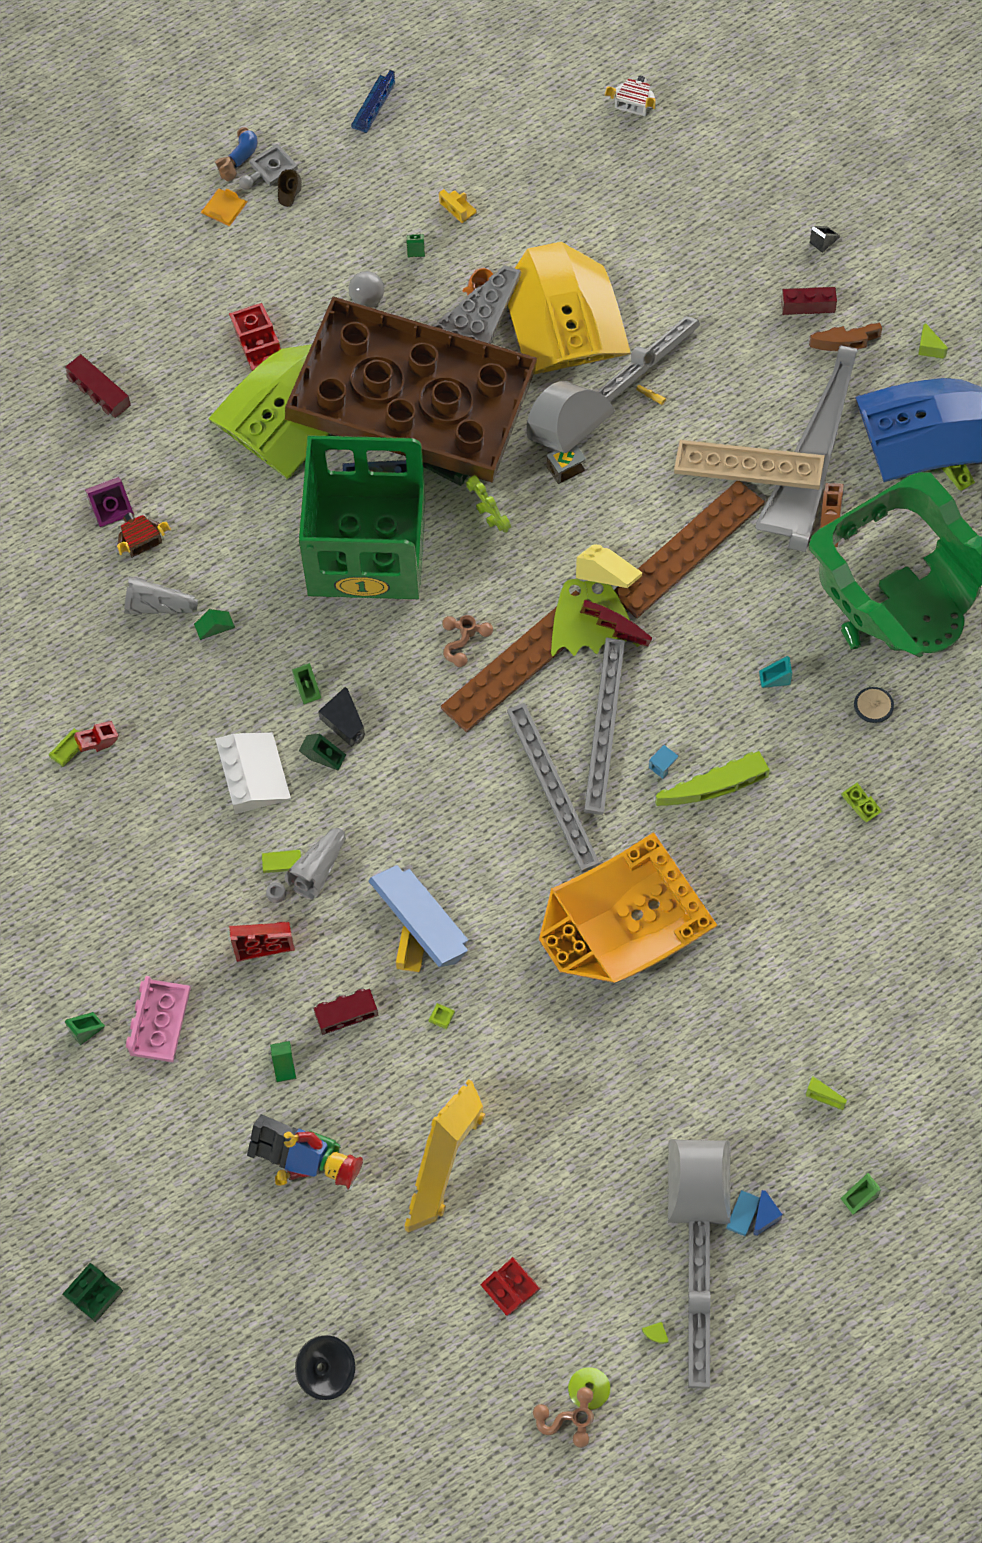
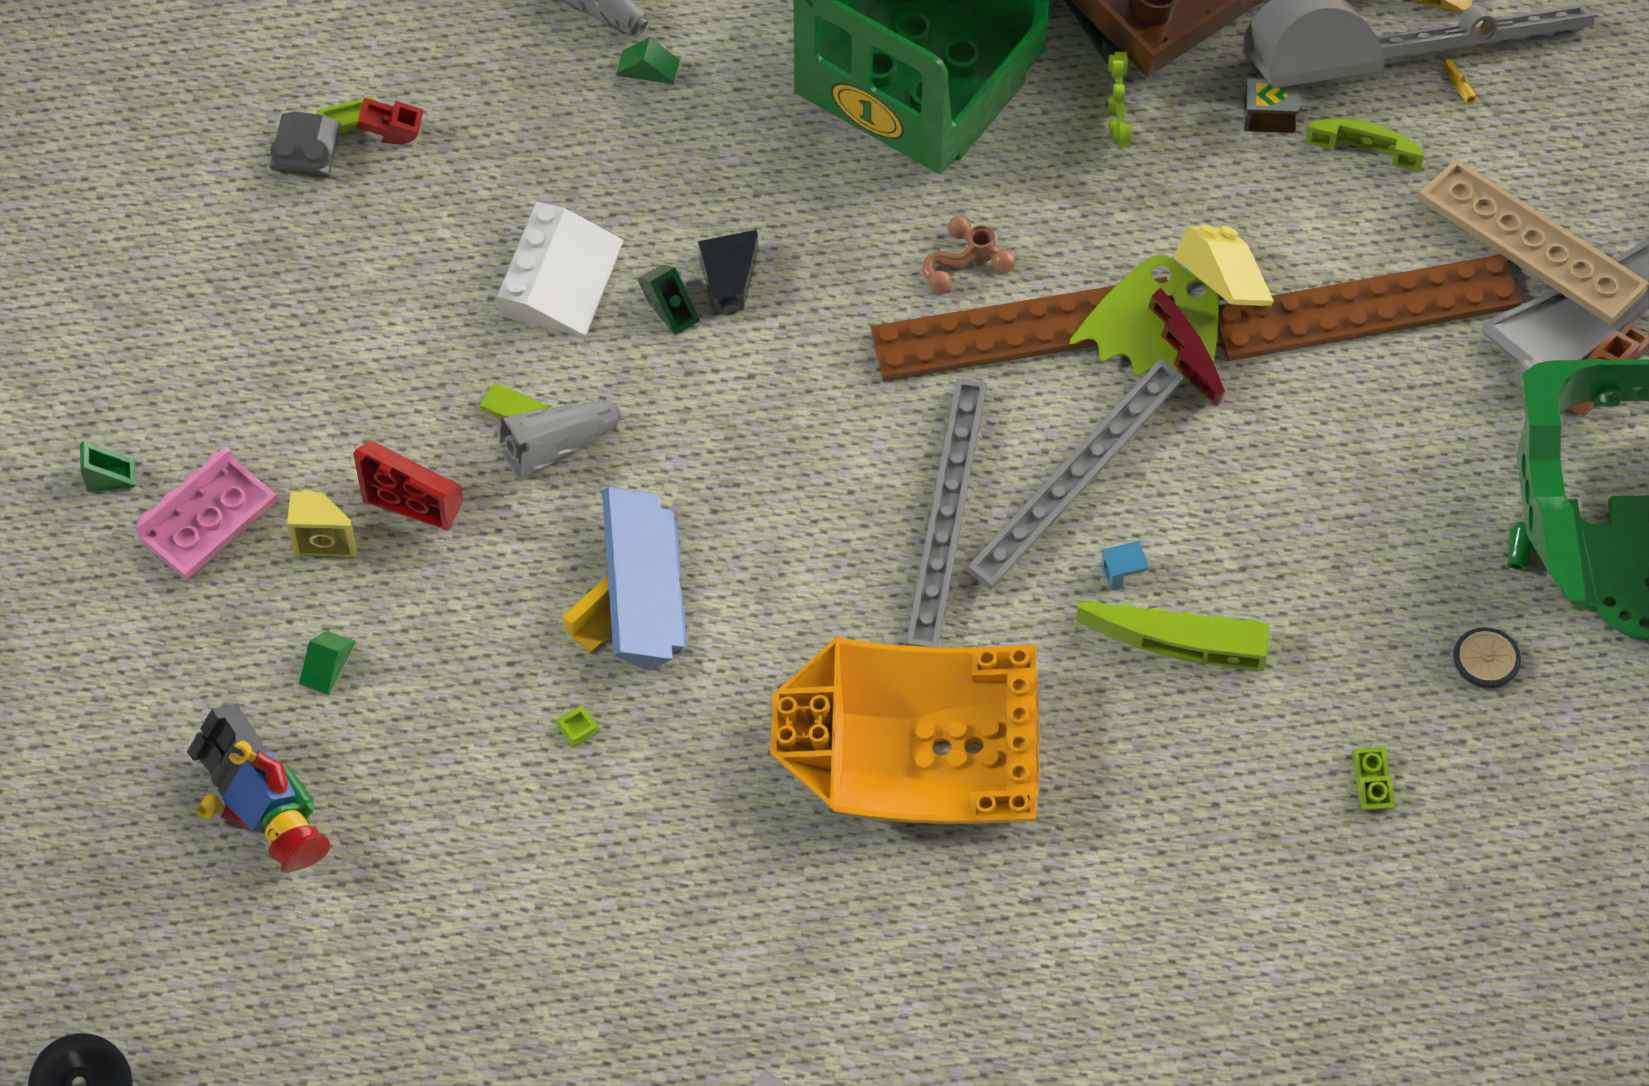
camera: 30 degrees right, 5 degrees down
light grey tile [266,883,286,903] -> none
bright green slope [292,663,321,704] -> none
dark red brick [313,988,379,1035] -> none
yellow wedge [404,1079,485,1232] -> none
teal slope [759,656,793,688] -> none
none -> dark grey slope [270,111,341,177]
none -> light yellow slope [287,490,357,557]
none -> lime slope [1305,119,1425,173]

